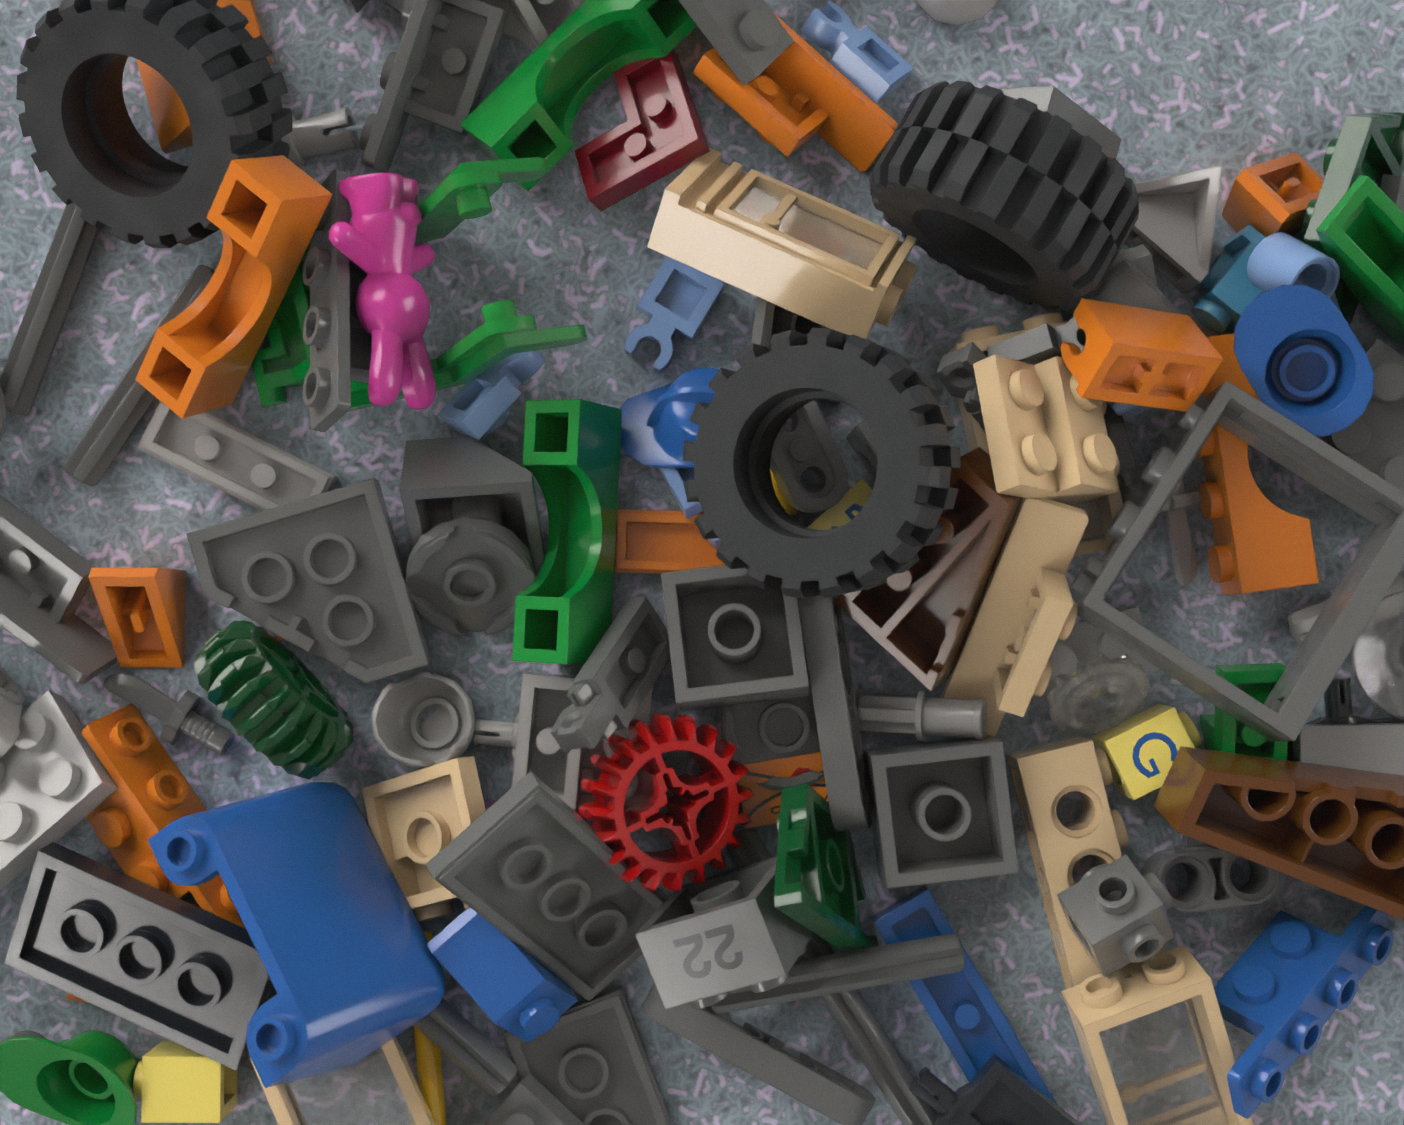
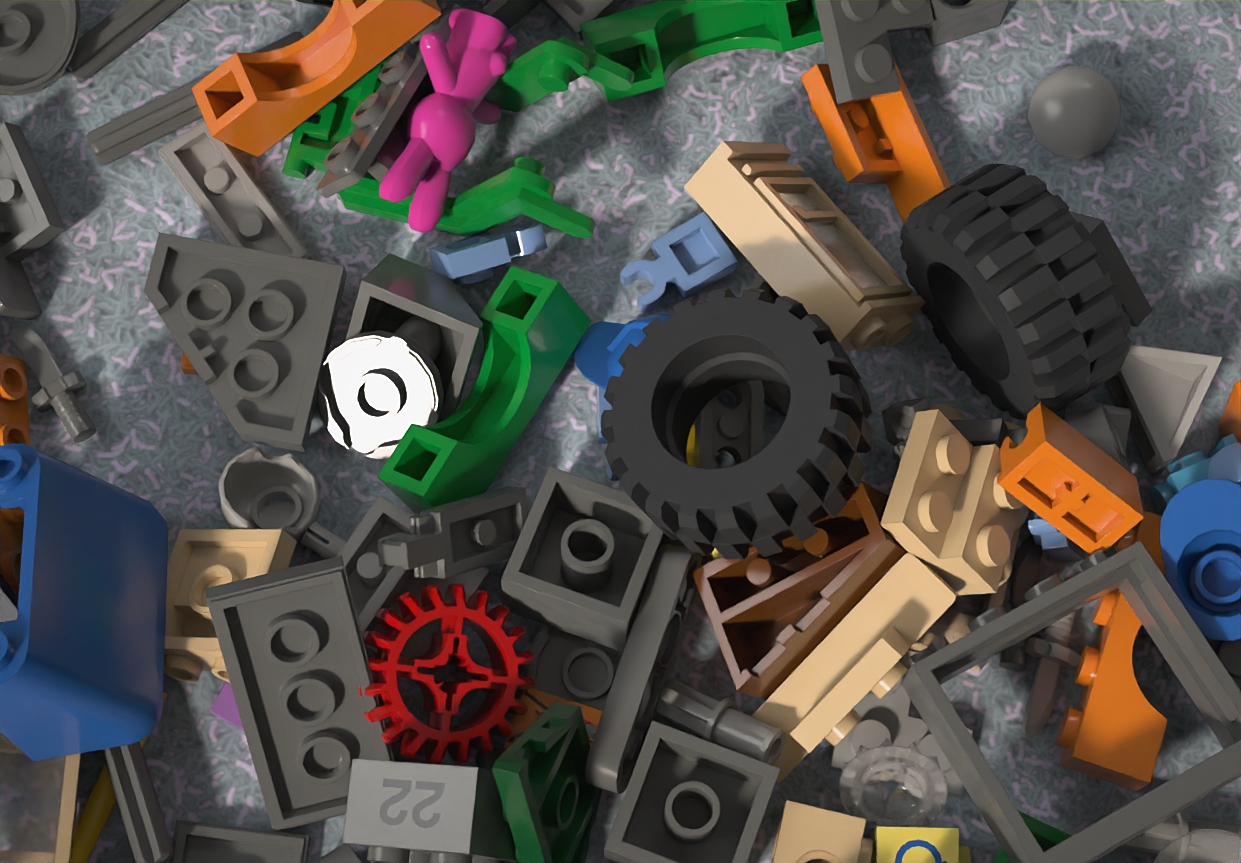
camera: 25 degrees right, 15 degrees down
orange slope [88,568,186,668] -> none
dark green gear [193,620,354,780] -> none
blue slope [427,907,578,1043] -> none
dark red plate [574,49,710,211] -> none
orange tile [614,509,725,574] -> none
medium blue plate [800,0,913,104] -> none

